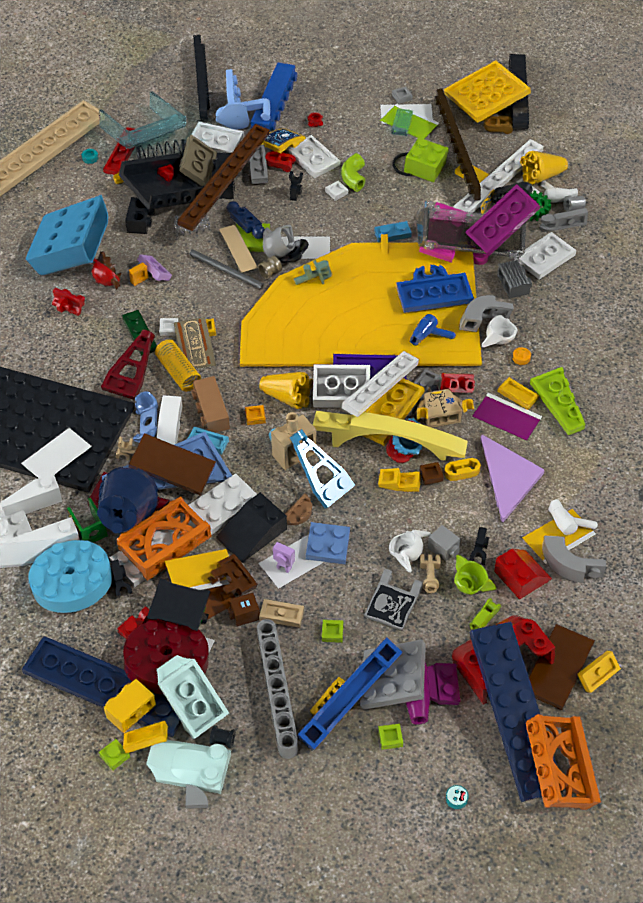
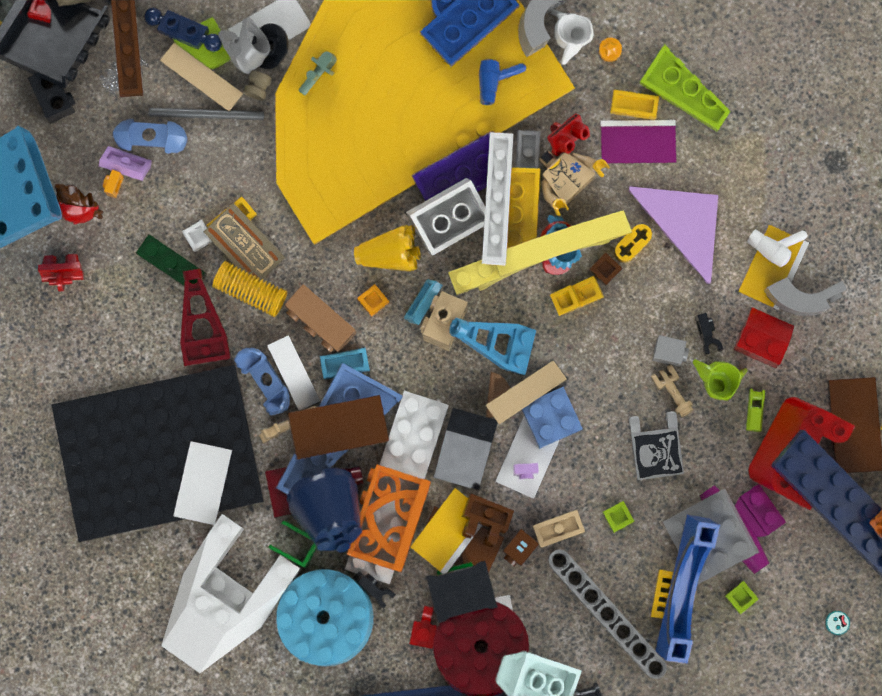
camera: 30 degrees left, 30 degrees up
white piece [389,530,431,572] -> none
none -> medium blue piece [112,119,187,154]
none -> tan sticker [485,361,567,424]

